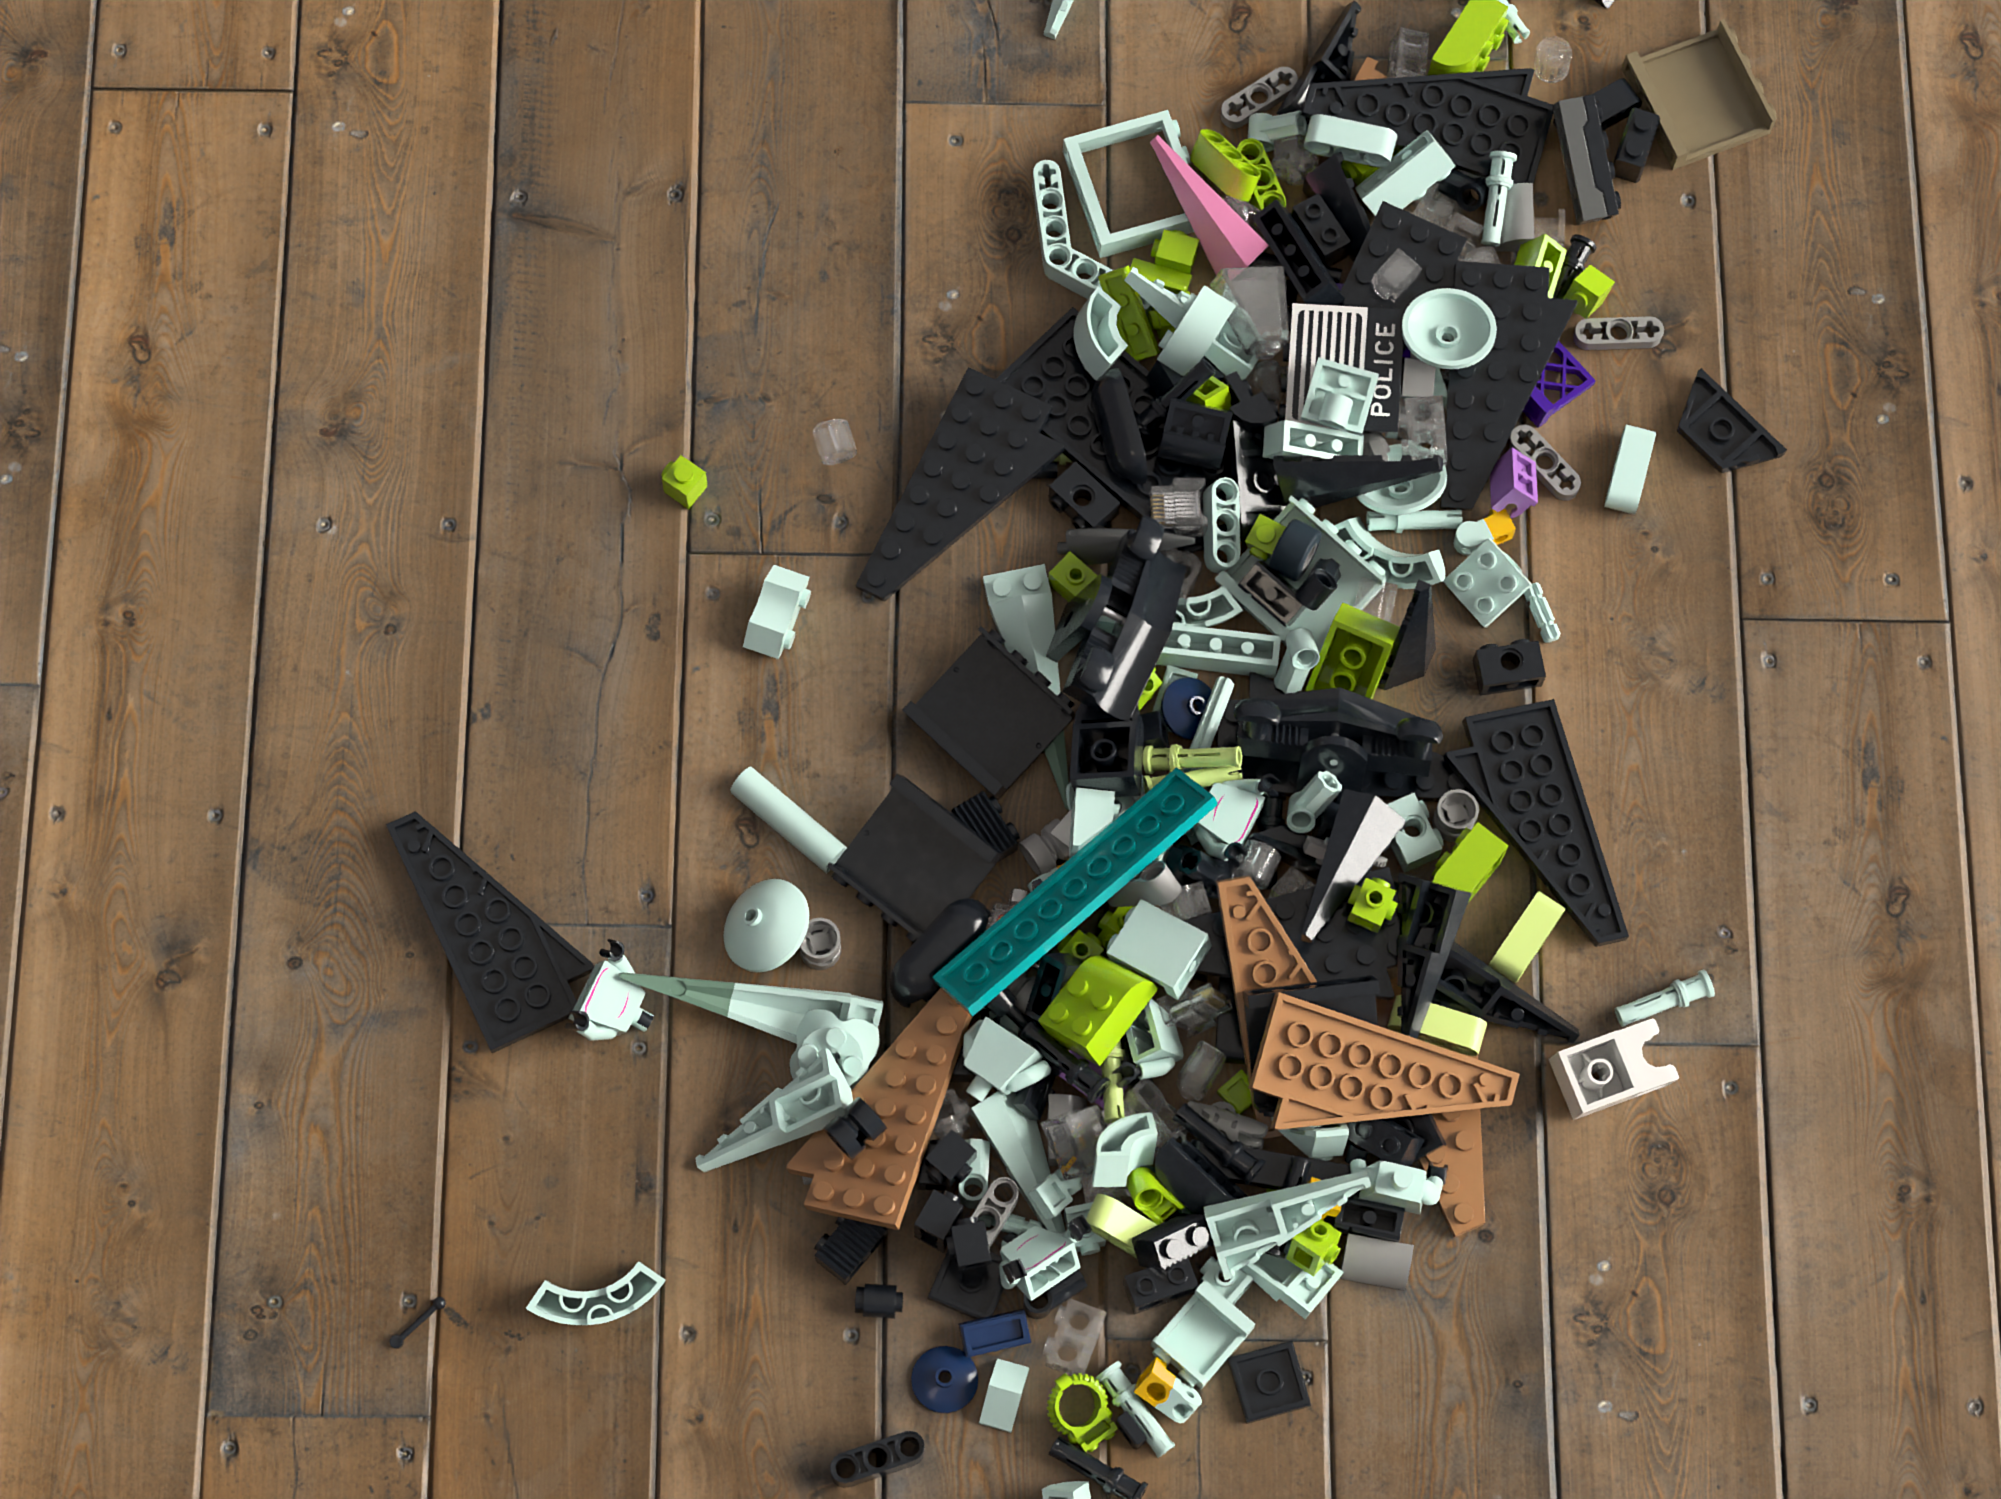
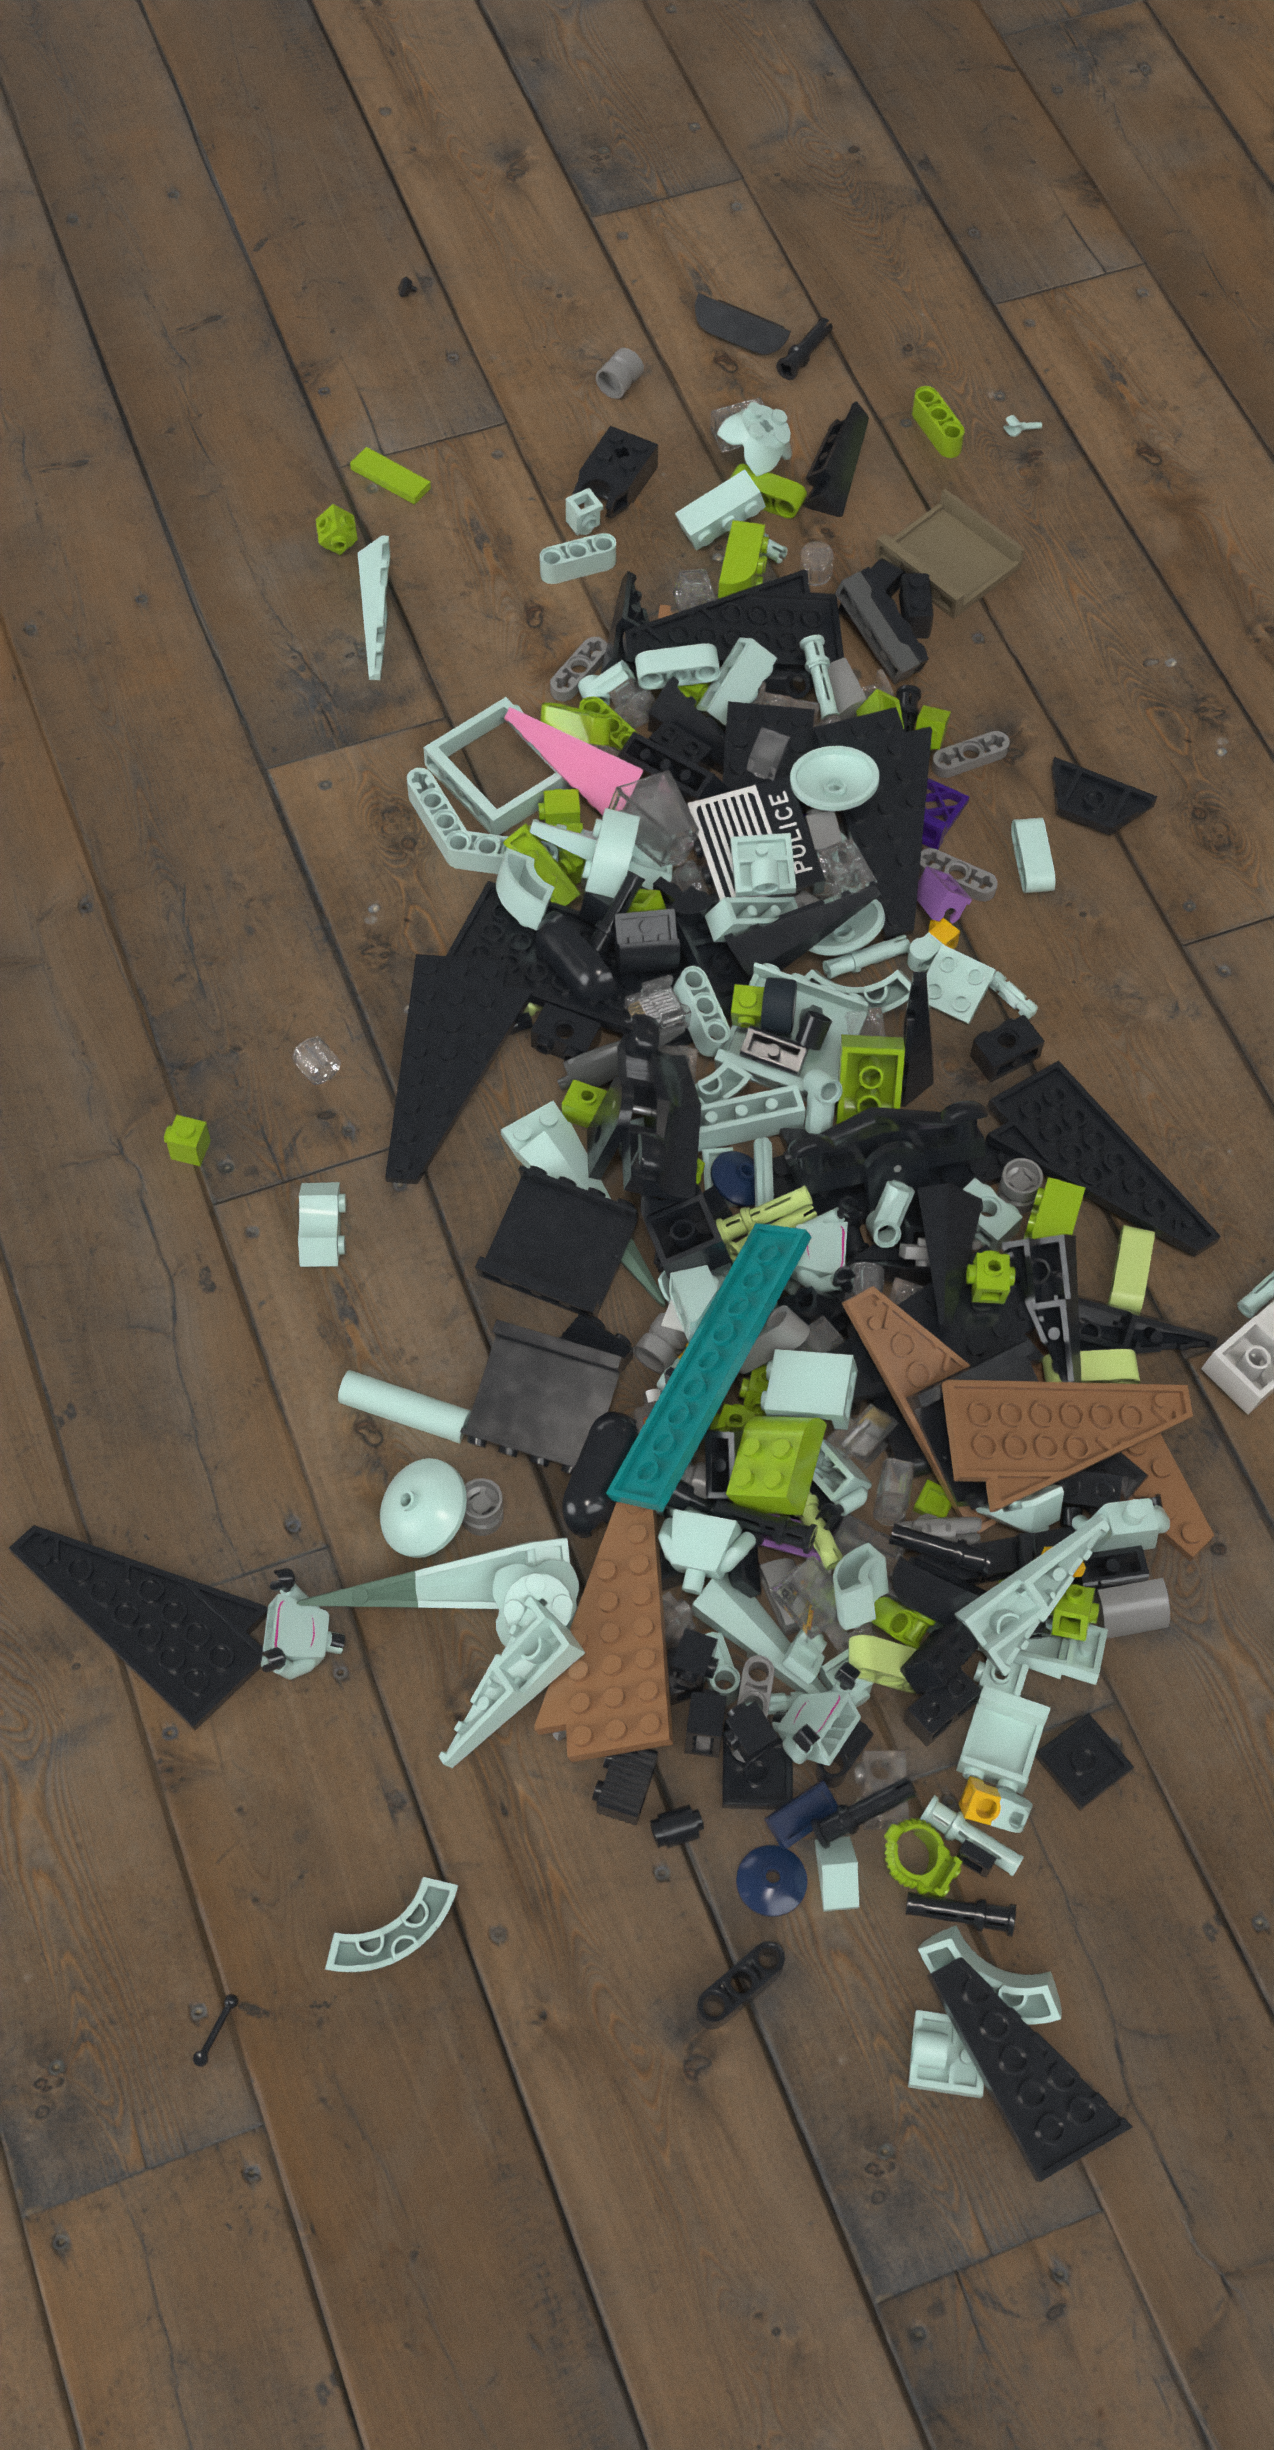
camera: 20 degrees left, 10 degrees down
black wheel [823,1097,887,1160] -> none
none -> black pin [810,1775,918,1849]

